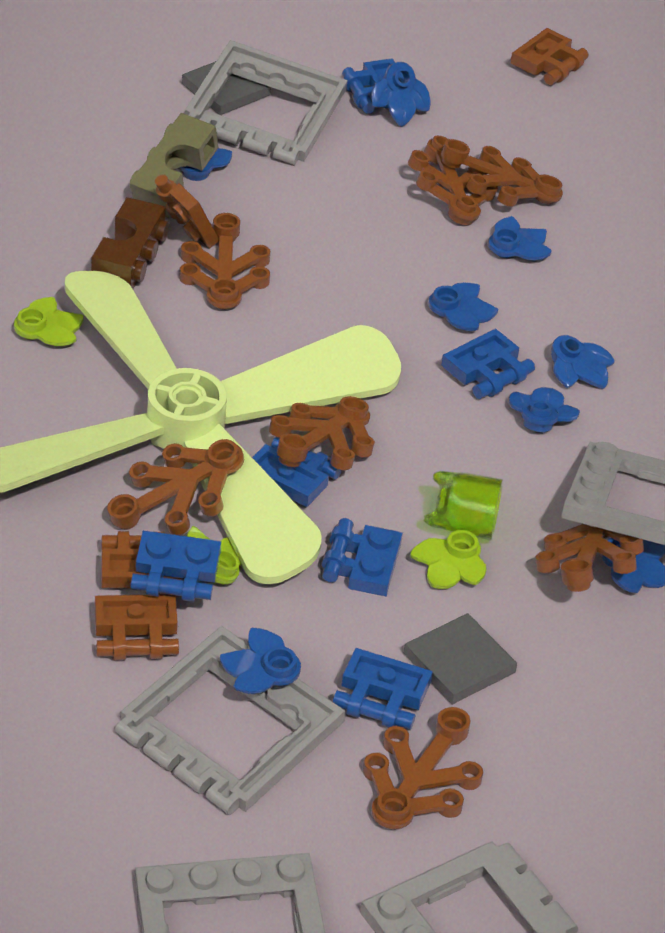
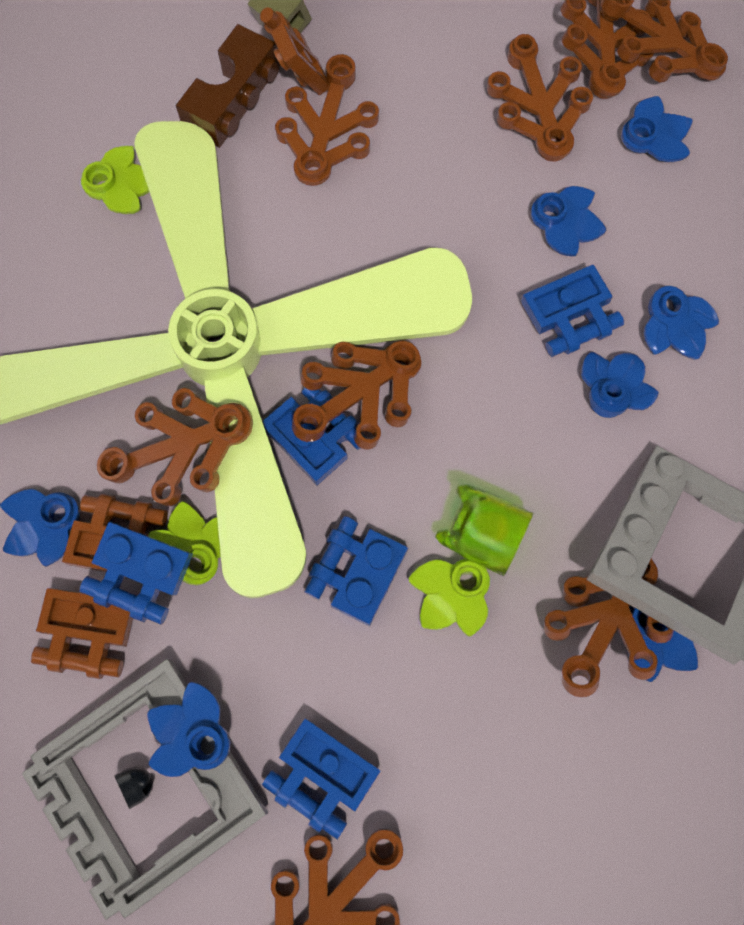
camera: 20 degrees right, 30 degrees up
dark grey tile [403,613,517,705] -> none
none -> blue plate [0,489,80,567]
none -> black hinge [114,766,153,809]
none -> dark orange plant [487,34,593,162]

